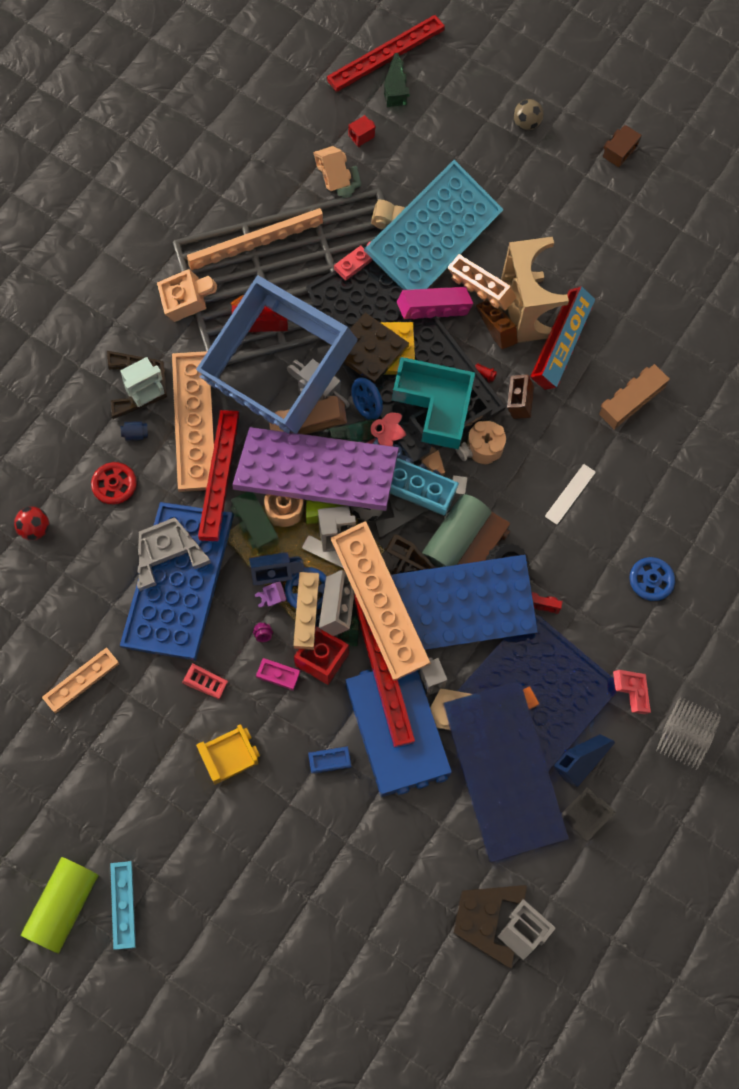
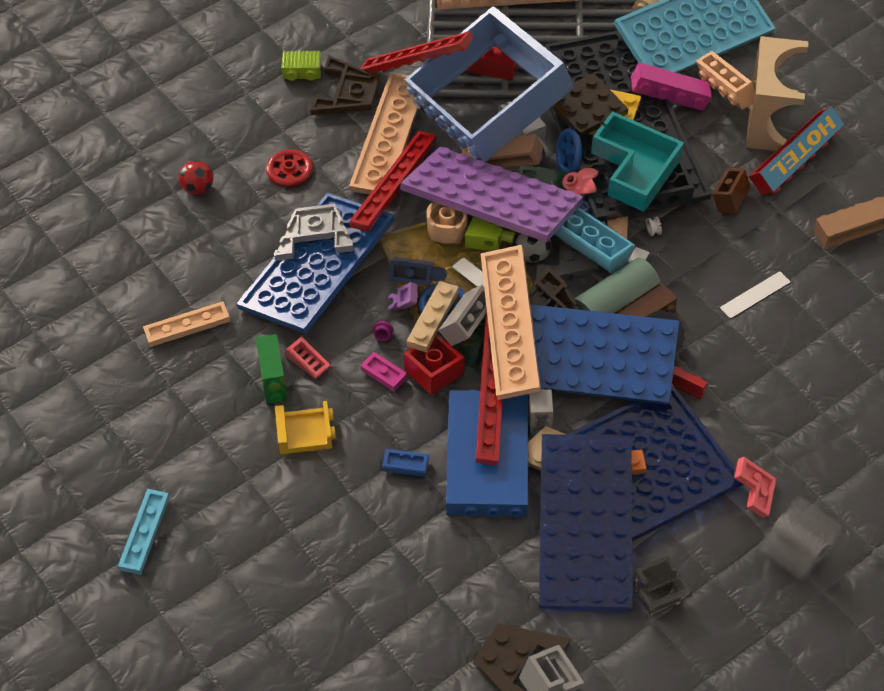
camera: 25 degrees right, 15 degrees down
lime brick [21,857,99,954] -> none
light aqua plate [120,357,165,407] -> none
dark blue brick [121,421,148,441] -> none
light nougat brick [157,269,217,322] -> none
clear green brick [230,492,279,554] -> none
light grey plate [318,506,356,552] -> none
coral plate [334,241,373,281] -> none
light nougat brick [467,421,506,464] -> none
red pin [475,363,497,382] -> none
reddish brown slope [476,300,518,349] -> none
dark blue slope [554,734,615,787] -> none
blue plate [630,557,675,601] -> none
none -> green brick [255,334,288,403]
none -> lime brick [282,51,322,81]
none -> red plate [360,31,474,74]

